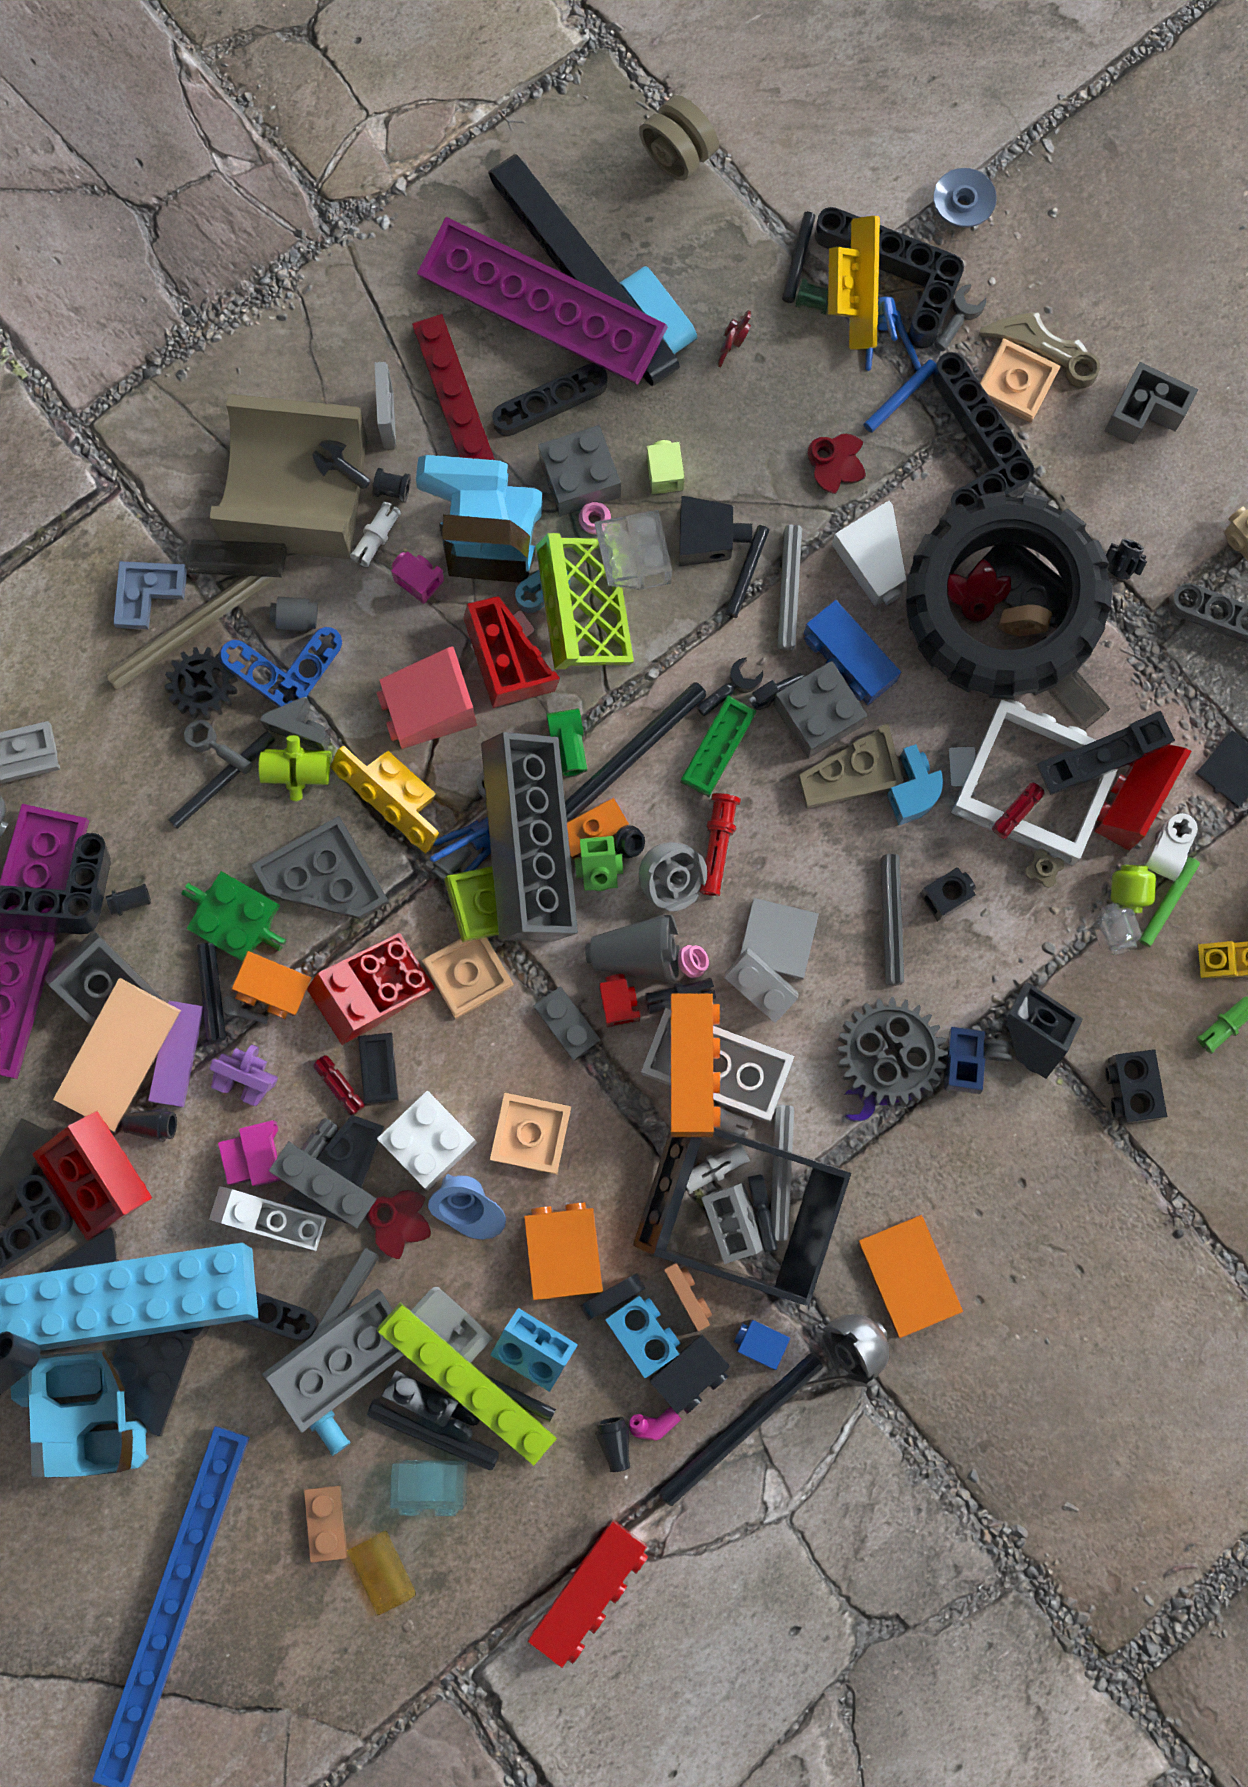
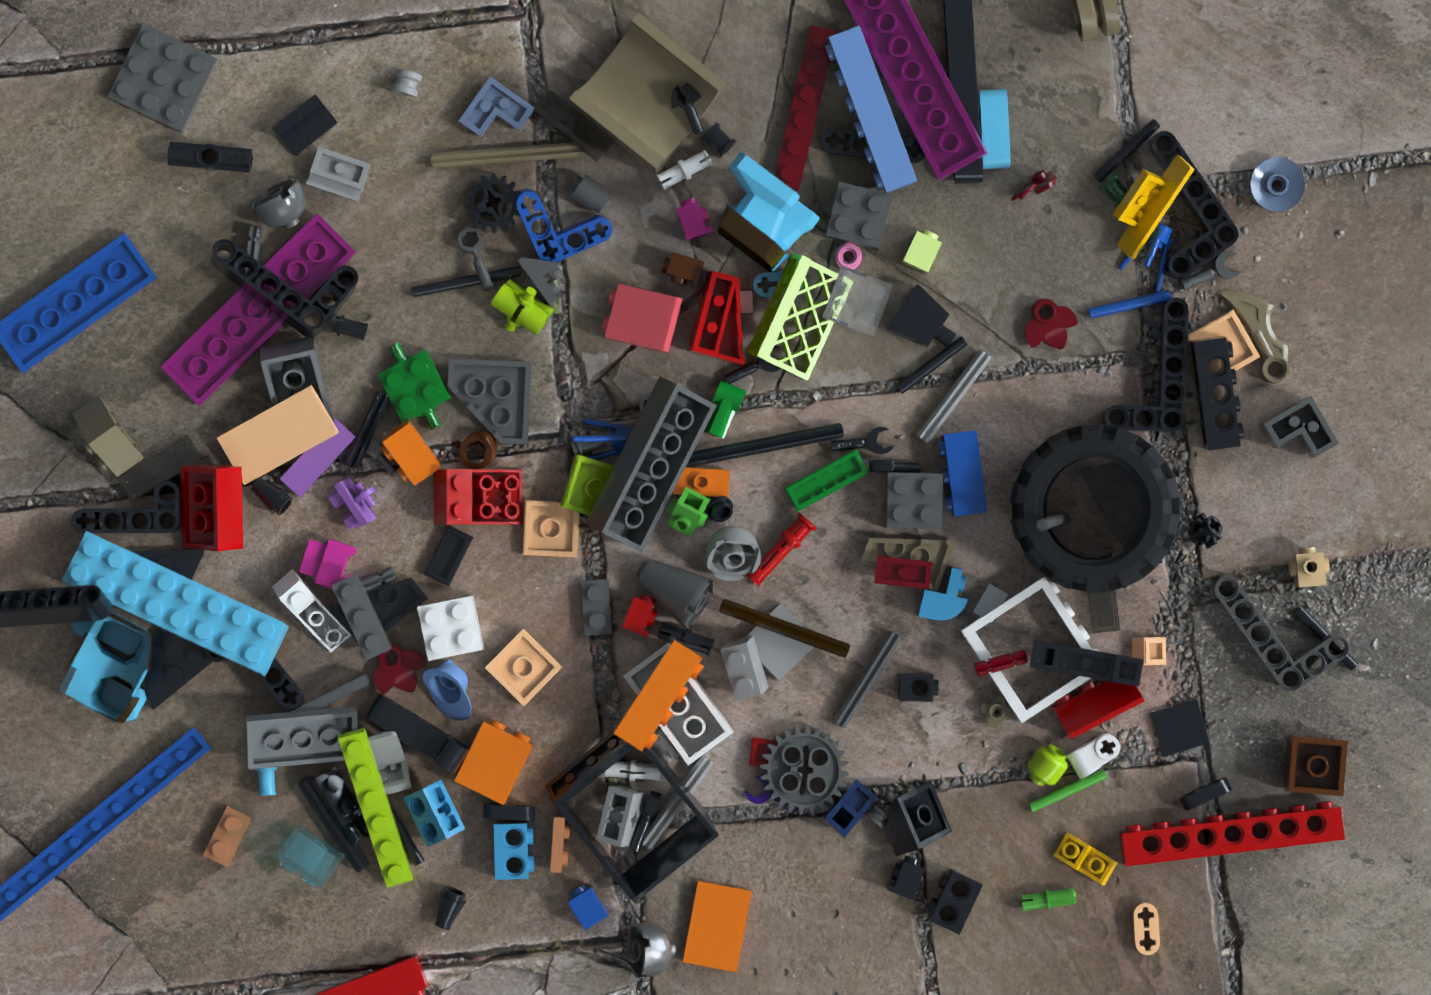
camera: 35 degrees right, 10 degrees up
dark red axle [313,1055,365,1115] -> none
yellow bracket [330,746,439,853] -> none
clear yellow slope [347,1531,416,1616] -> none
light grey tile [374,362,396,450] -> none
dark pink arm [628,1406,682,1441] -> none
black brick [649,1334,730,1414] -> none
black axle [659,1353,823,1506] -> none
bright pink plate [678,945,709,978] -> none
white slope [832,501,906,607] -> none
dark red plate [947,559,1011,621] -> none
light nougat beam [998,605,1053,636] -> none
clear head [1093,903,1142,955] -> none
none -> black beam [365,693,470,774]
none -> light grey wheel [390,69,422,98]
none -> reddish brown piece [459,431,497,469]
none -> reddish brown brick [661,252,704,290]
none -> dark brown axle [719,599,850,658]
none -> black piece [724,345,781,384]
none -> red tile [748,737,777,766]
none -> medium blue brick [825,26,917,193]
none -> dark red plate [874,556,932,589]
none -> black brick [886,855,925,900]
none -> dark grey bar [1037,512,1070,531]
none -> light nougat slope [1132,637,1166,665]
none -> black brick [1190,336,1244,451]

